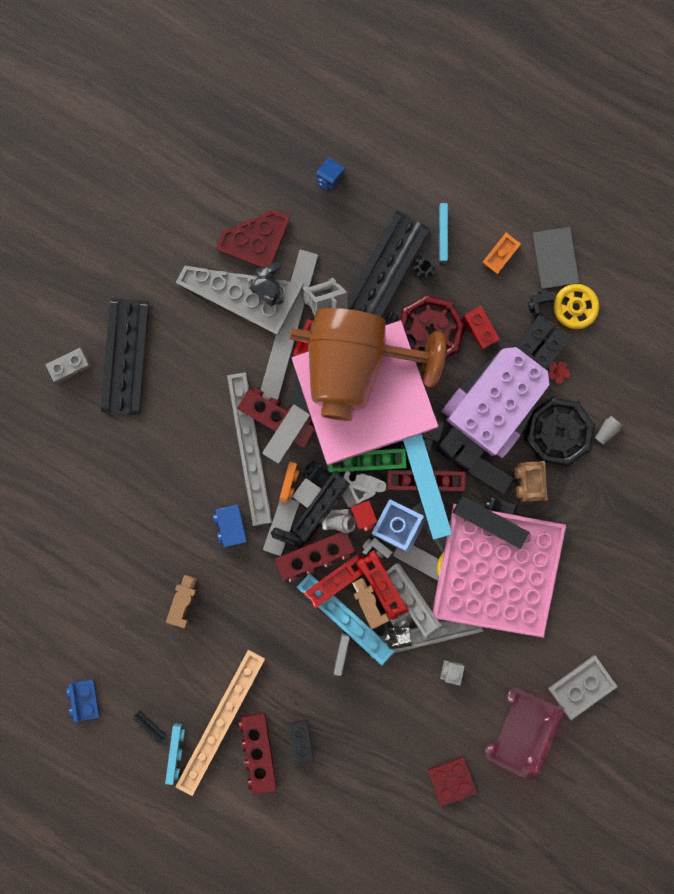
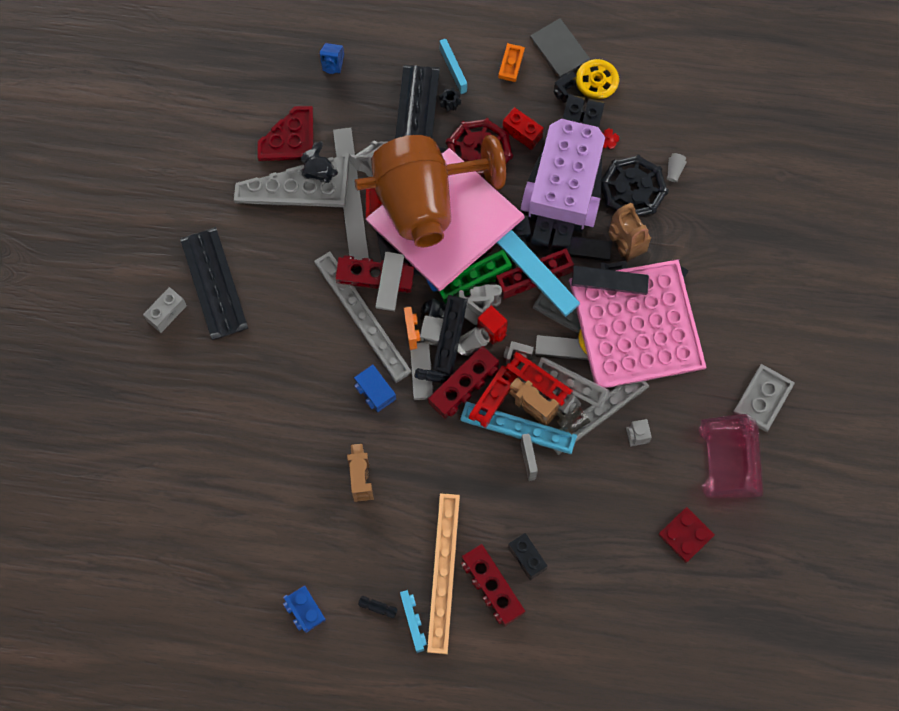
camera: 20 degrees left, 15 degrees down
light blue brick [372,499,426,554] -> none

